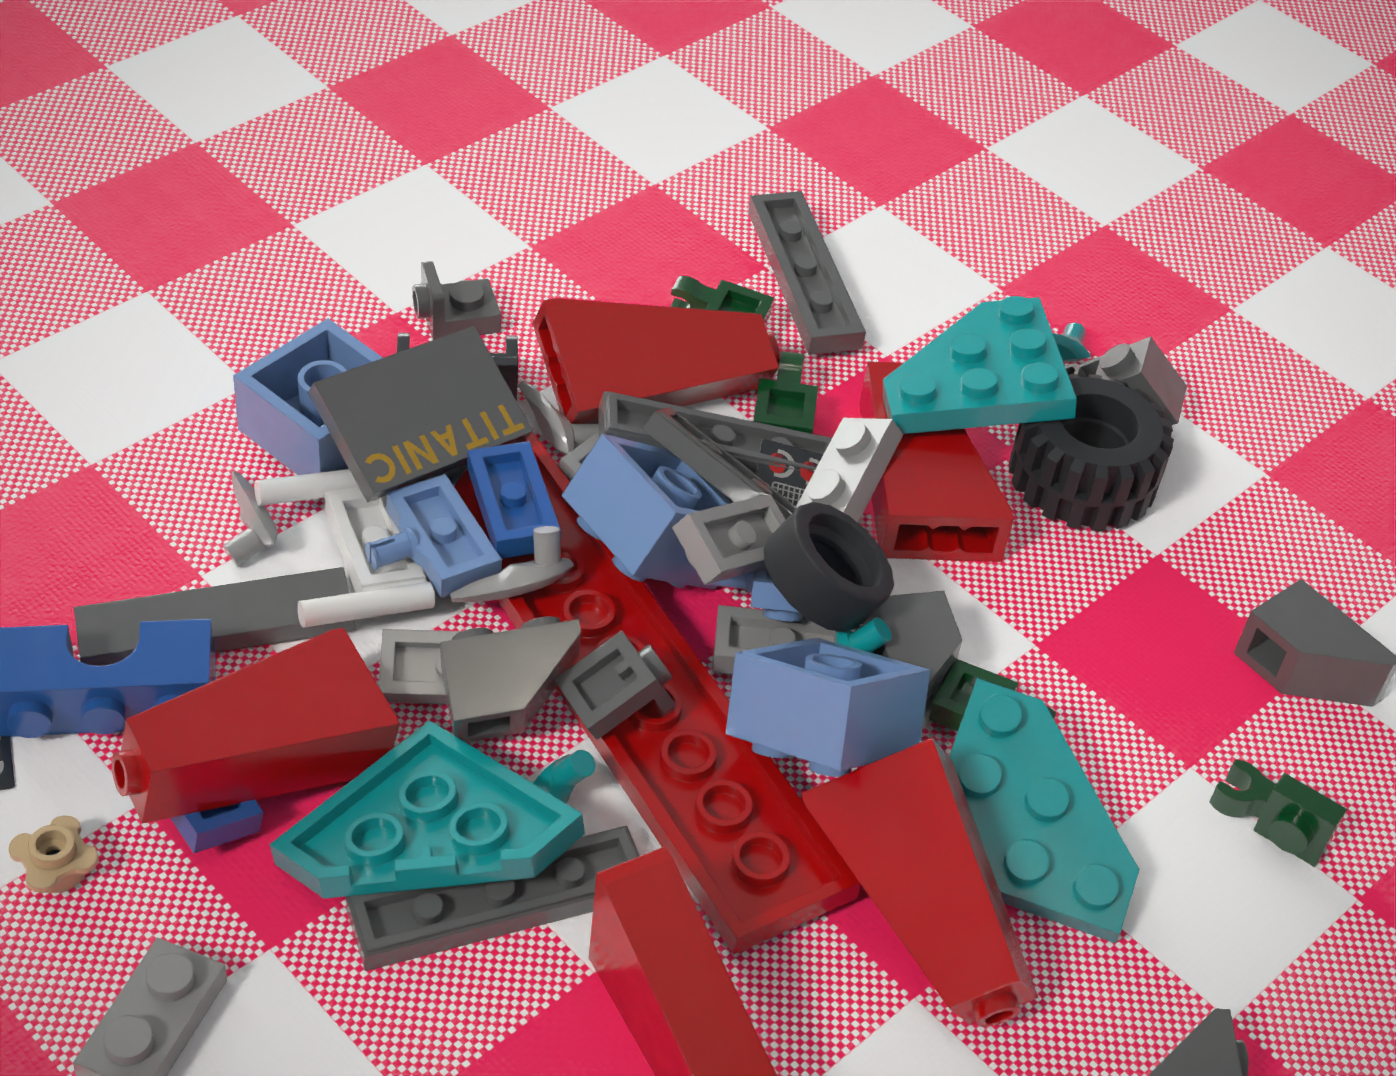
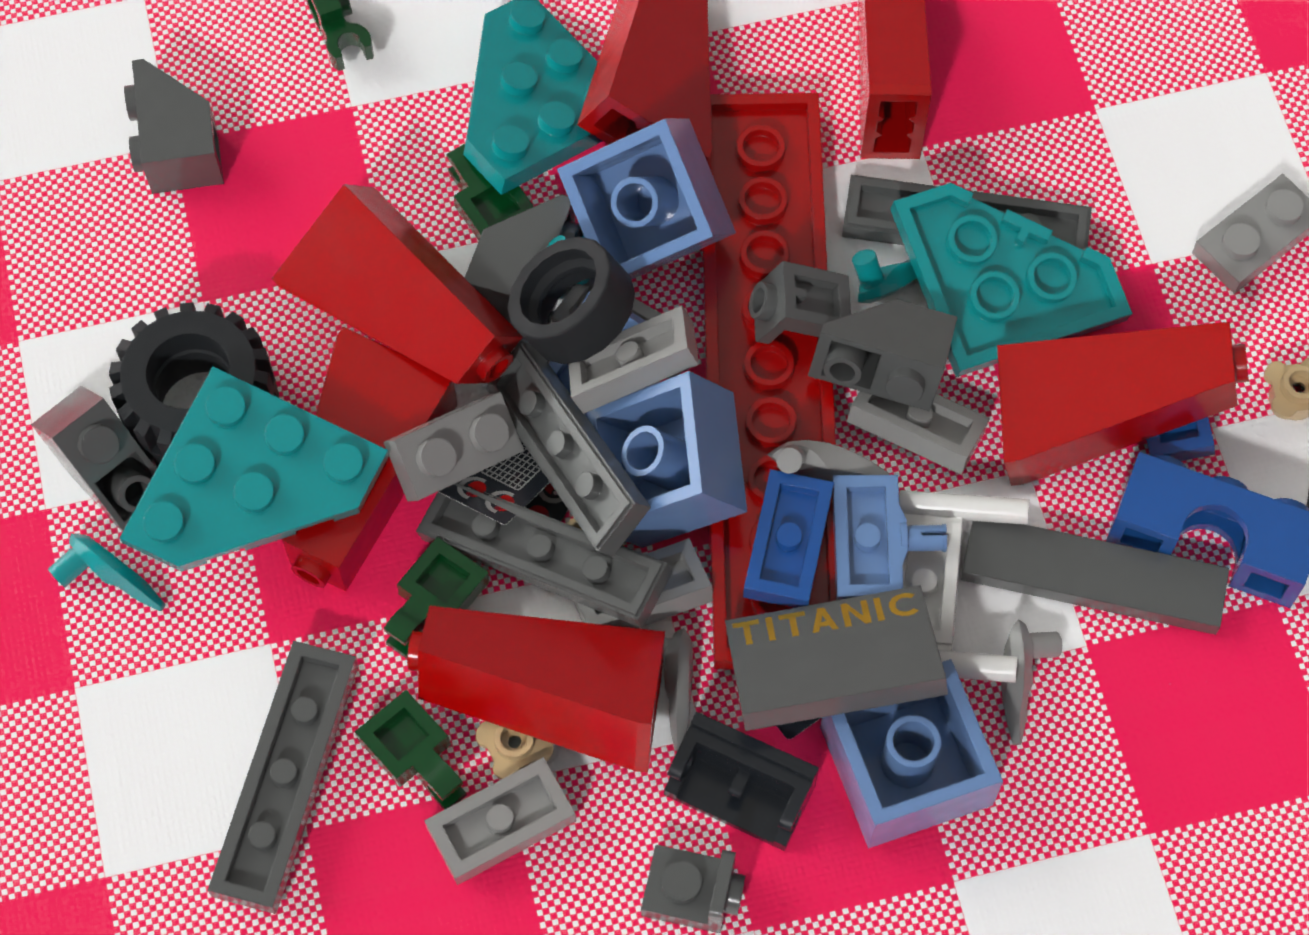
camera: 145 degrees left, 20 degrees up
none -> red slope [271,184,523,384]
none -> light grey plate [424,757,576,885]

